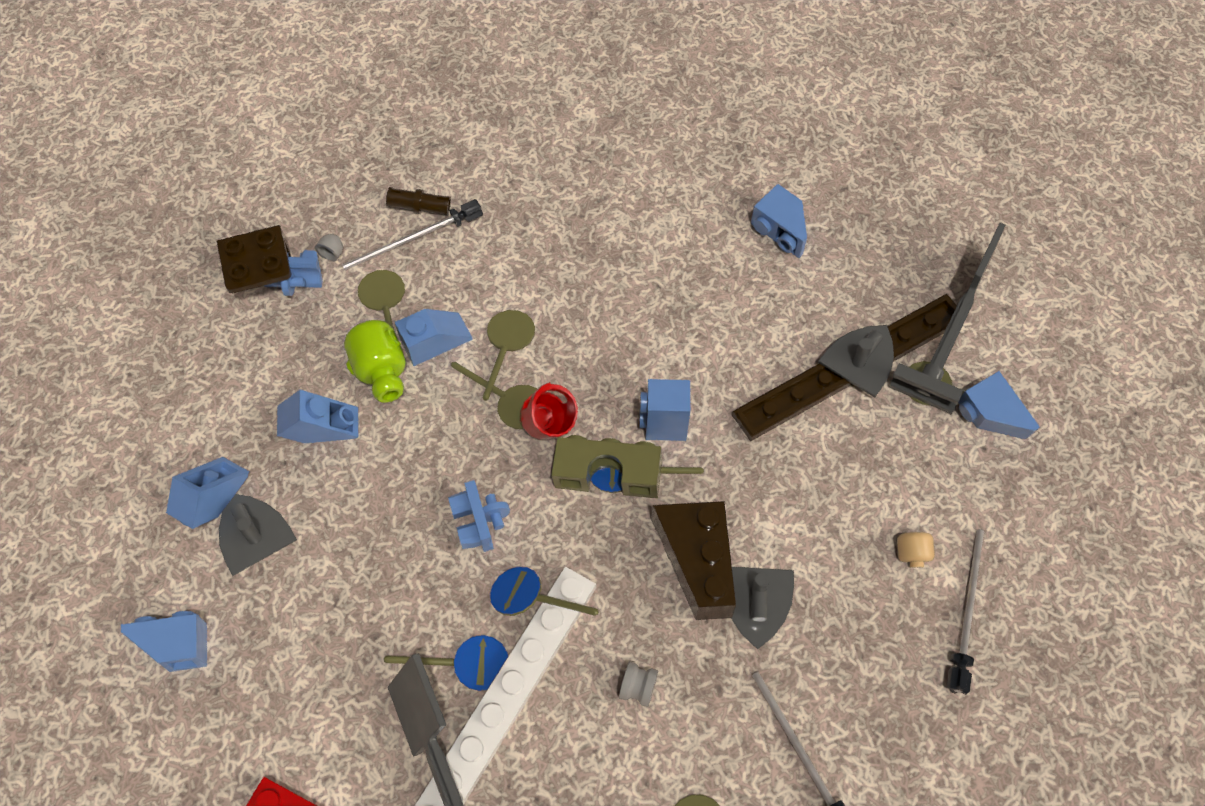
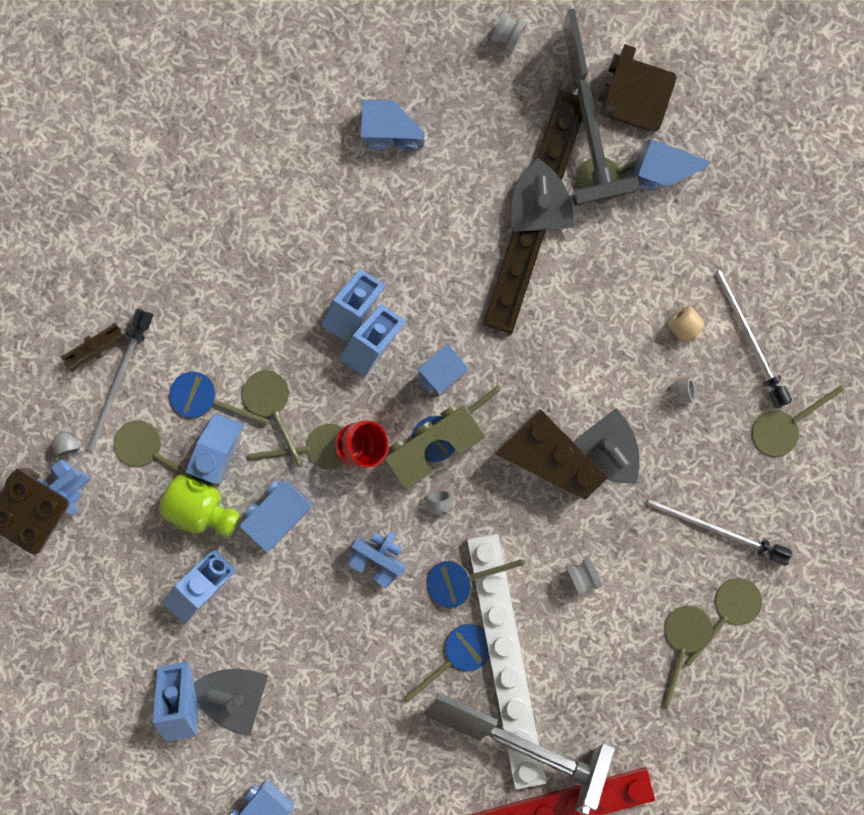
camera: 45 degrees left, 25 degrees up
none -> blue piece [169,371,269,425]
none -> medium blue brick [240,479,314,552]
none -> medium blue slope [321,269,386,343]
none -> medium blue slope [339,304,406,378]
none -> light grey hinge [427,489,452,516]
none -> light grey wheel [490,12,527,52]
none -> dark brown bracket [598,44,677,132]
none -> light grey hinge [671,378,696,404]
none -> olive piece [753,386,844,456]

